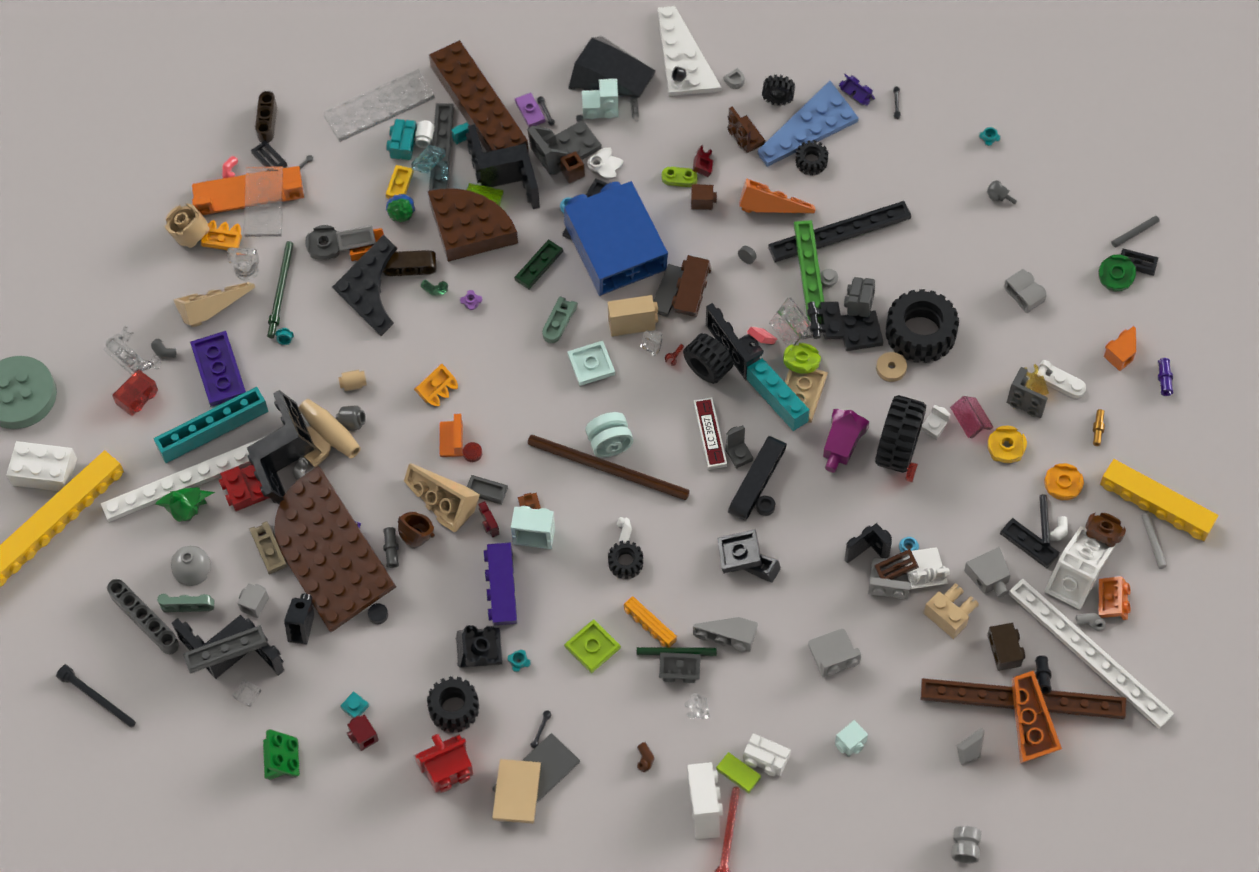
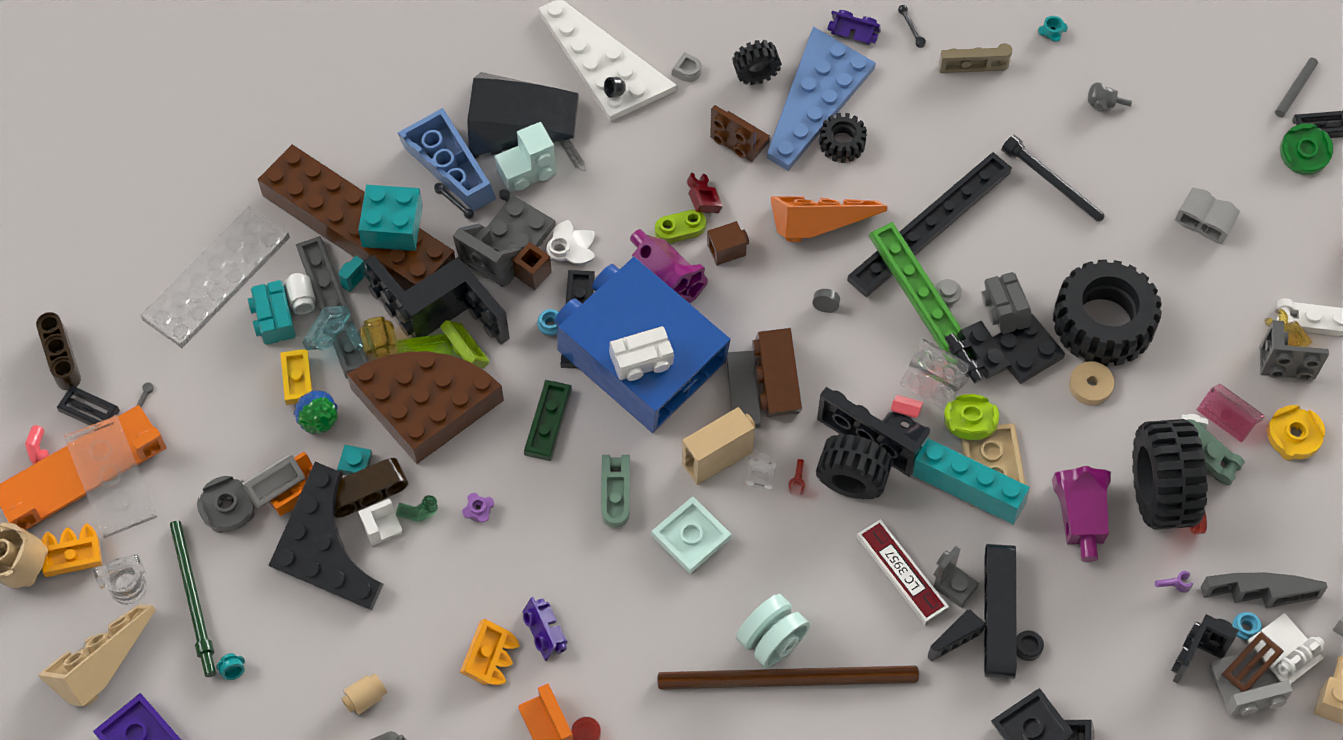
camera: 25 degrees left, 0 degrees up
medium lavender plate [515,92,545,128] -> none
none -> teal plate [337,445,373,476]
none -> teal brick [358,184,423,251]
none -> white panel [358,499,403,546]
none -> clear yellow head [359,316,398,358]
none -> medium blue wedge [398,108,496,212]
none -> lime plate [440,320,490,369]
none -> dark purple hinge [522,597,568,661]
none -> white brick [609,326,674,381]
none -> magenta piece [630,229,708,303]
none -> black slope [927,609,986,661]
none -> dark tan plate [939,43,1012,73]
none -> black piece [1001,134,1105,221]
none -> medium lavender hand [1155,571,1193,592]
none -> sand green plate [1187,419,1245,485]
none -> dark grey slope [1200,572,1328,608]

